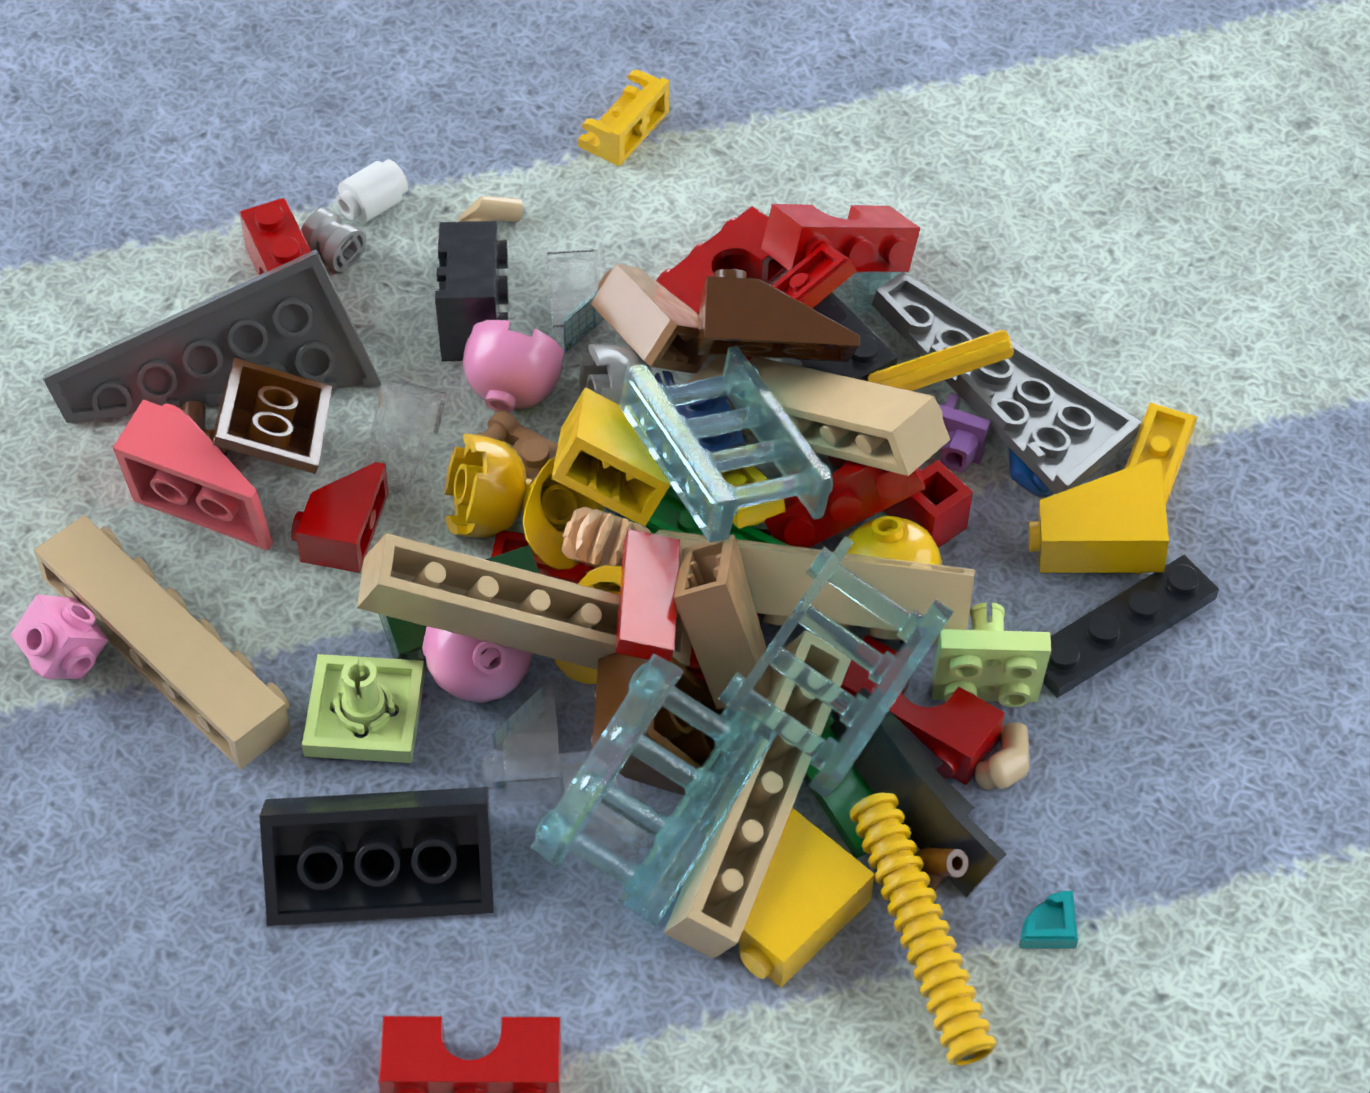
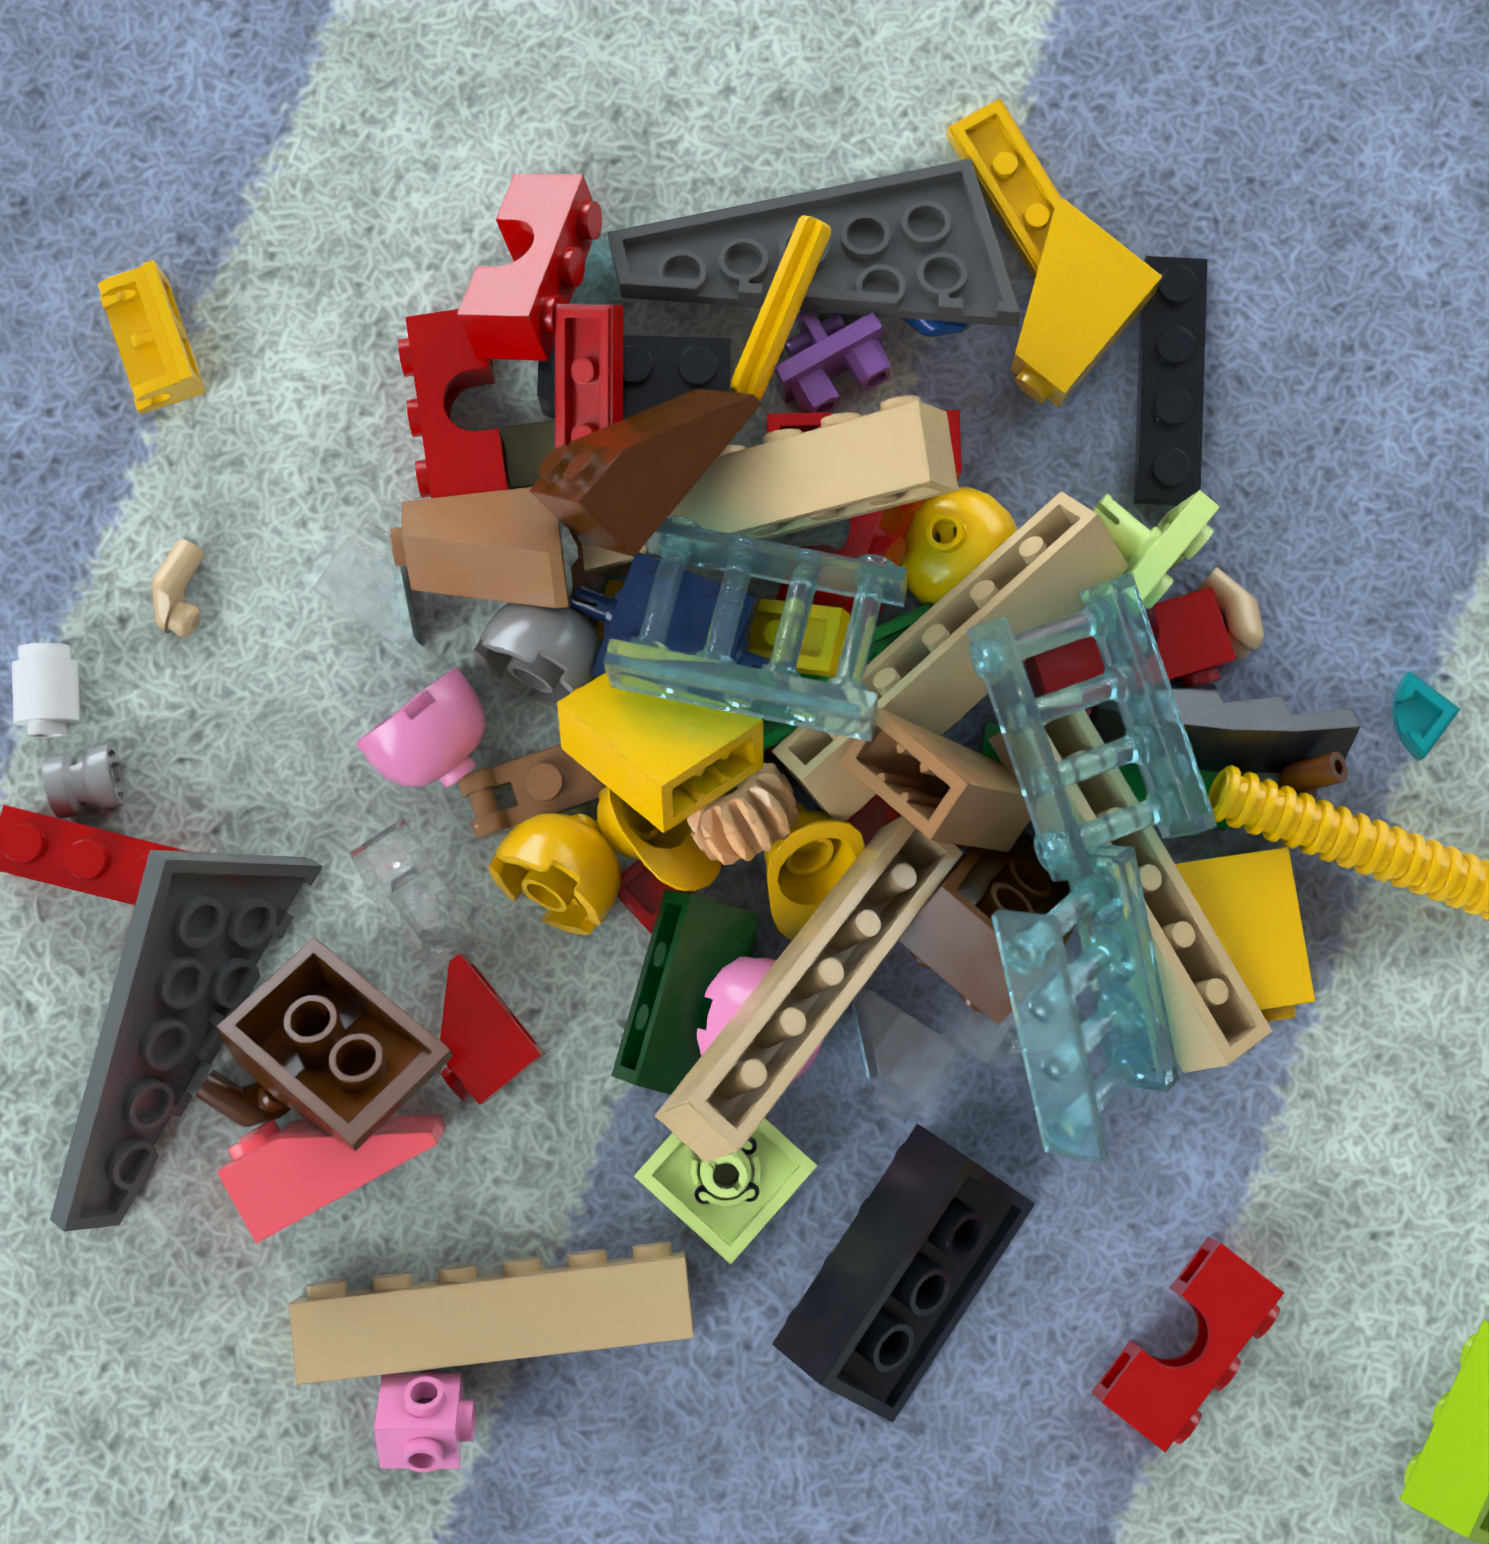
camera: 55 degrees left, 30 degrees up
black wedge [435,221,509,361] -> none
tile [615,529,680,664] -> none

